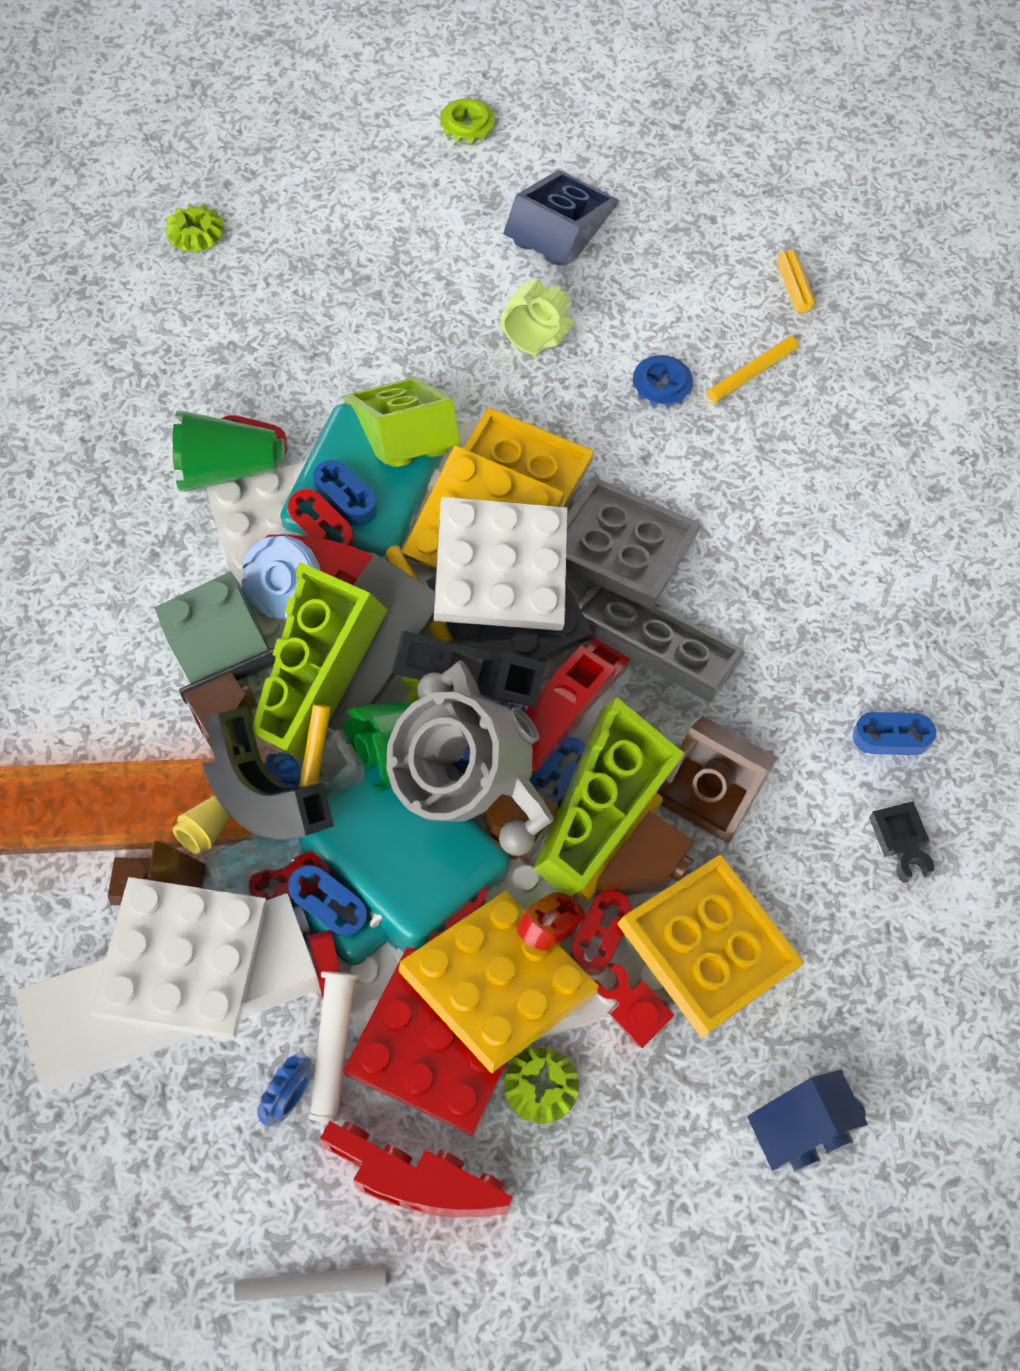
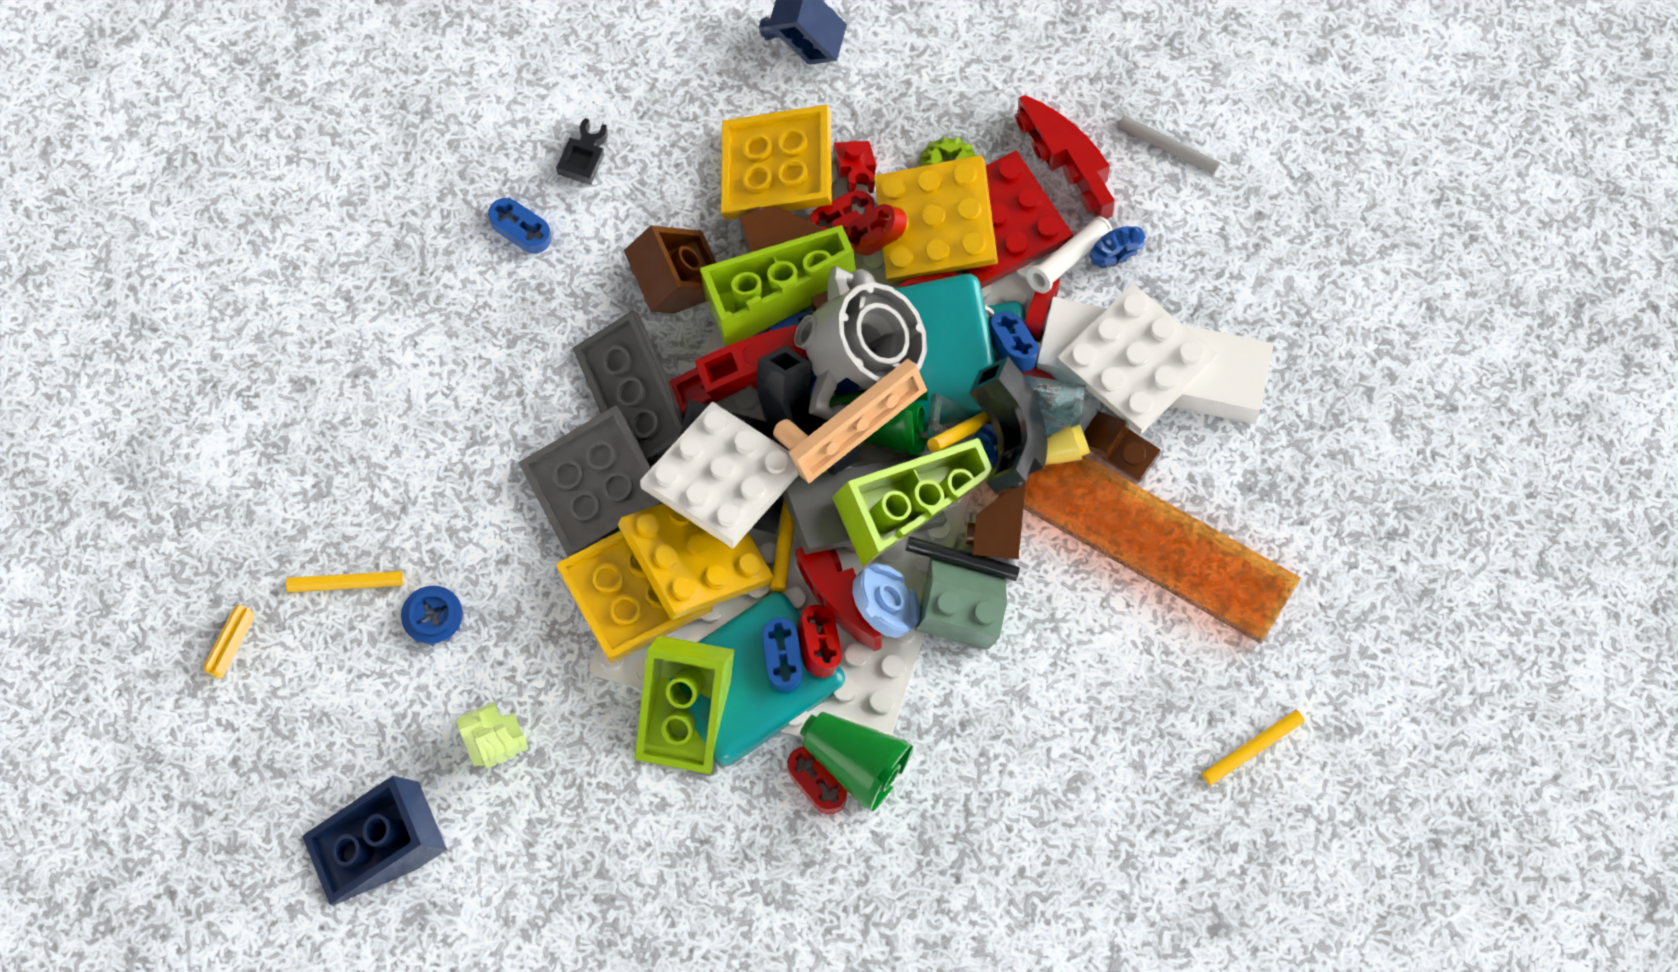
camera: 140 degrees left, 5 degrees up
none -> light nougat piece [773,359,927,484]

